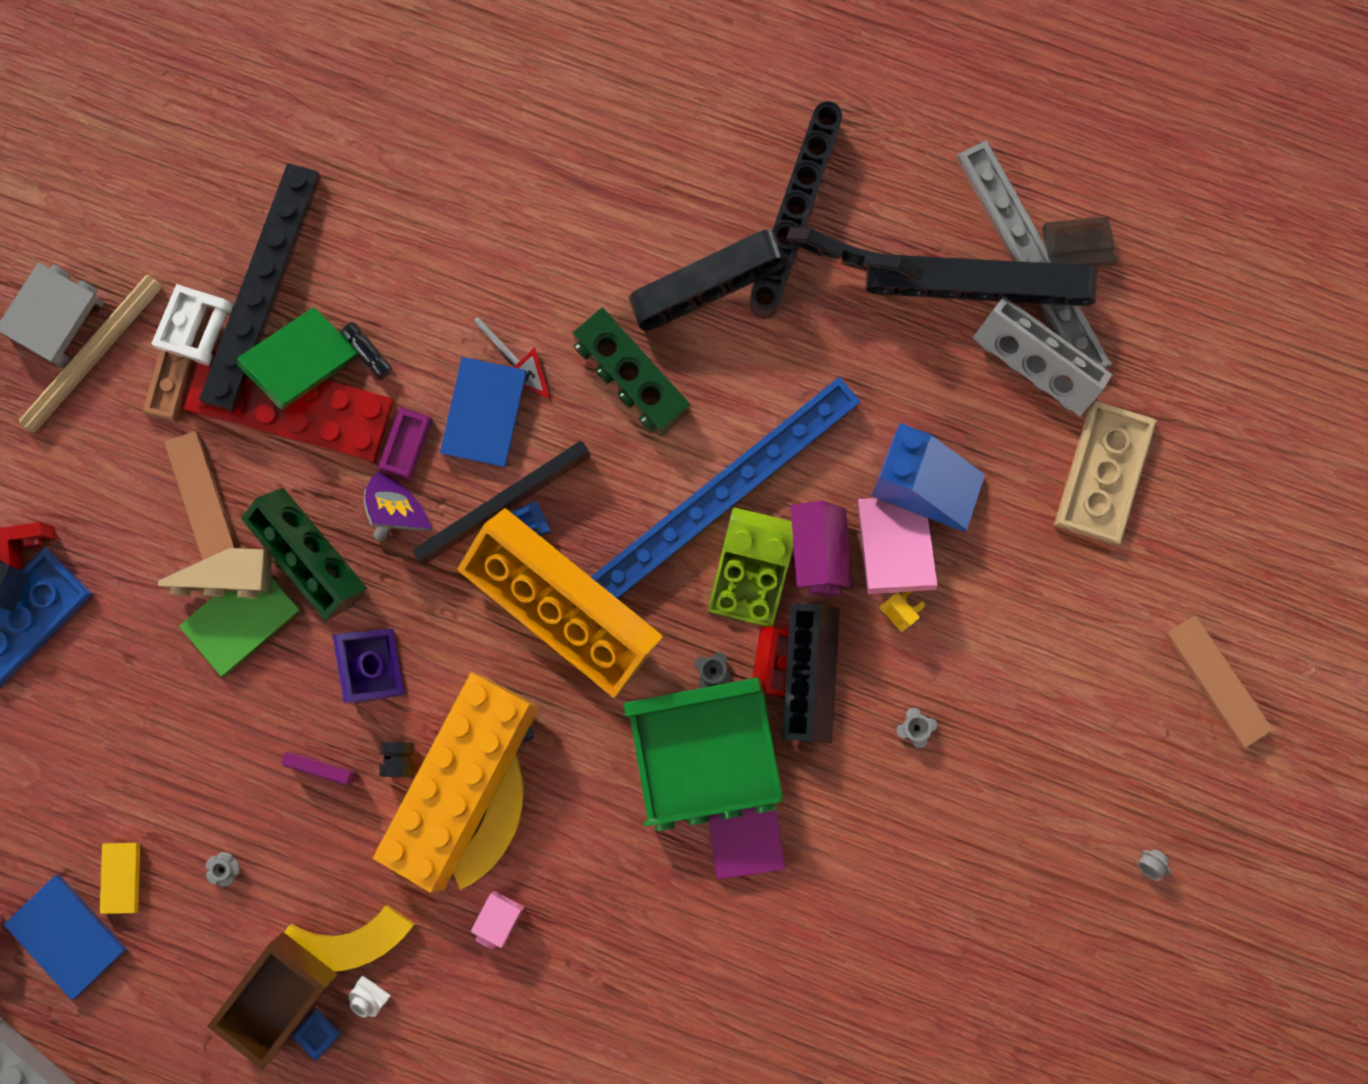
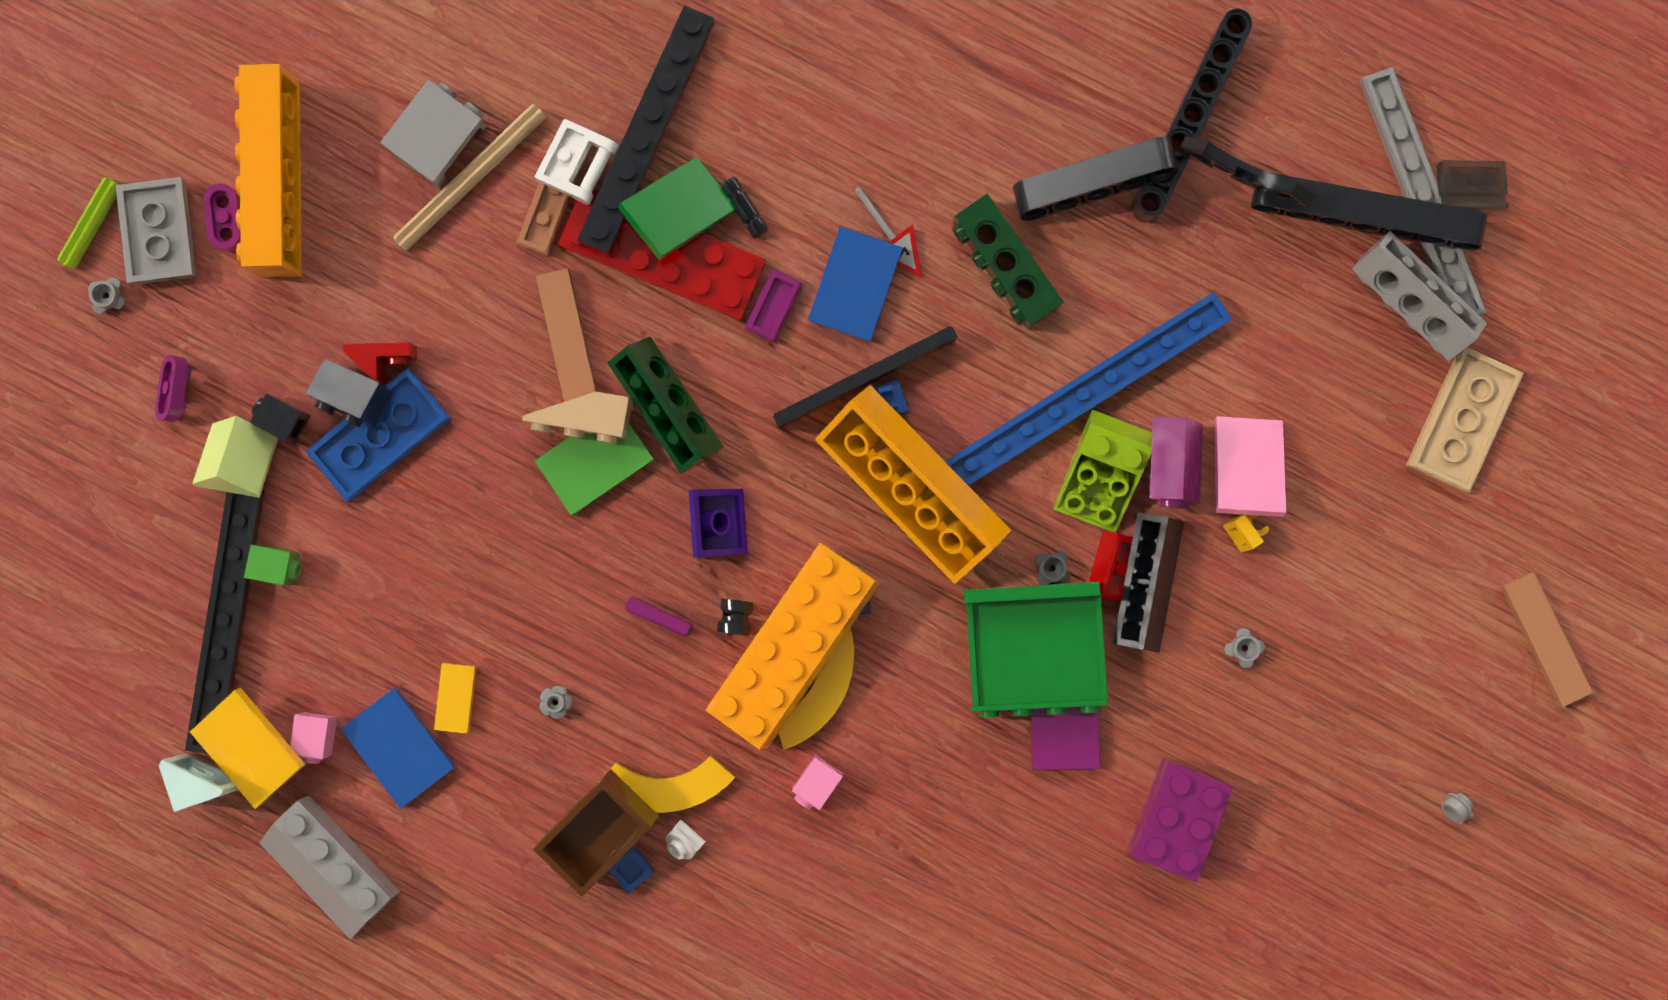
camera: 10 degrees right, 5 degrees up
dark purple shield [363,471,432,542] -> none
blue slope [871,423,985,532] -> none
none -> magenta brick [1127,758,1233,883]

